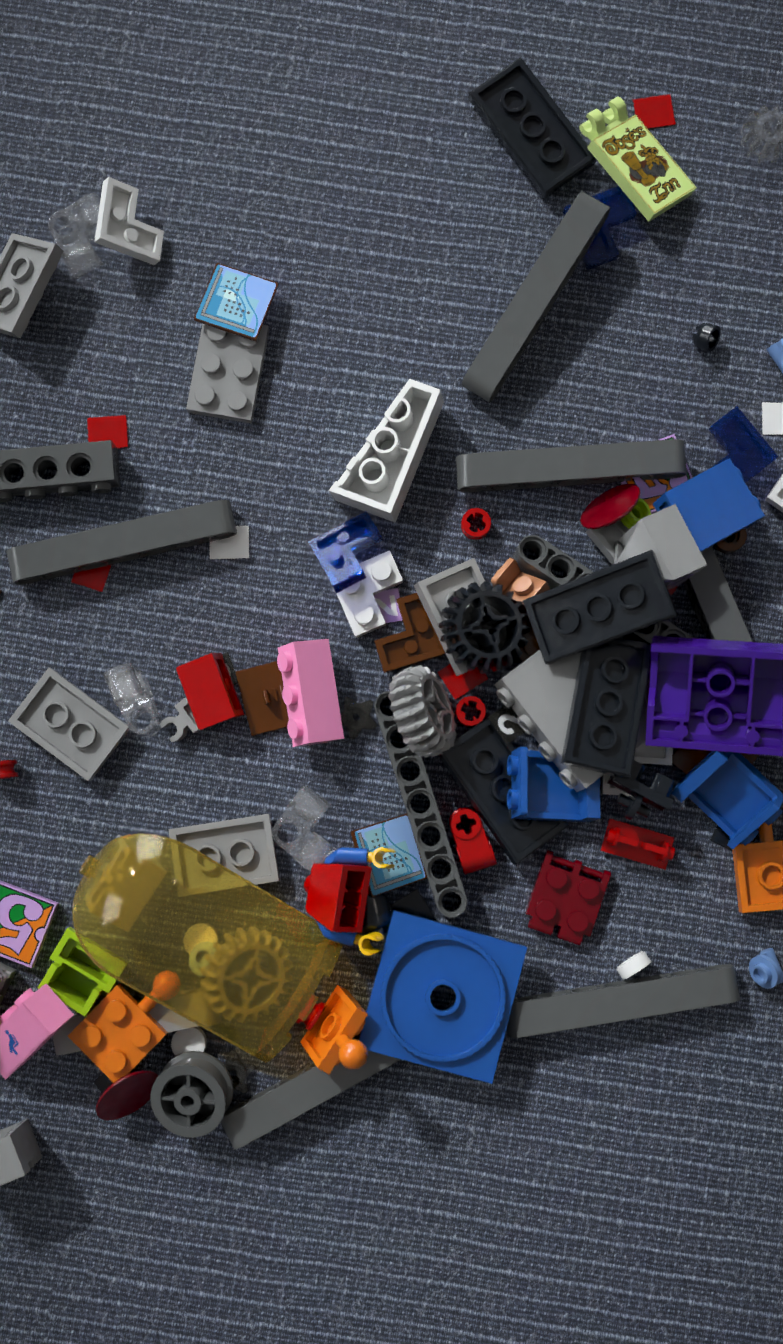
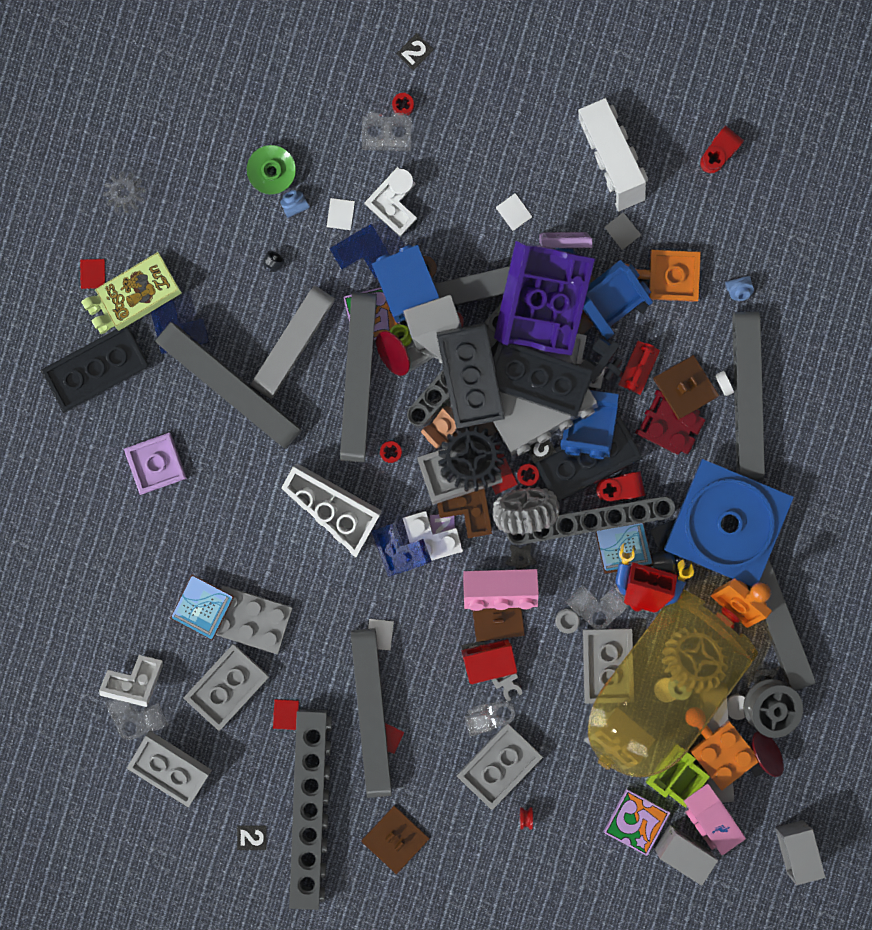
camera: 80 degrees left, 5 degrees up
none -> lavender tile [124,433,187,495]
none -> light grey plate [184,644,270,731]
none -> light grey beam [251,285,336,399]
none -> light grey tile [555,608,580,633]
none -> reddish brown piece [653,355,719,420]

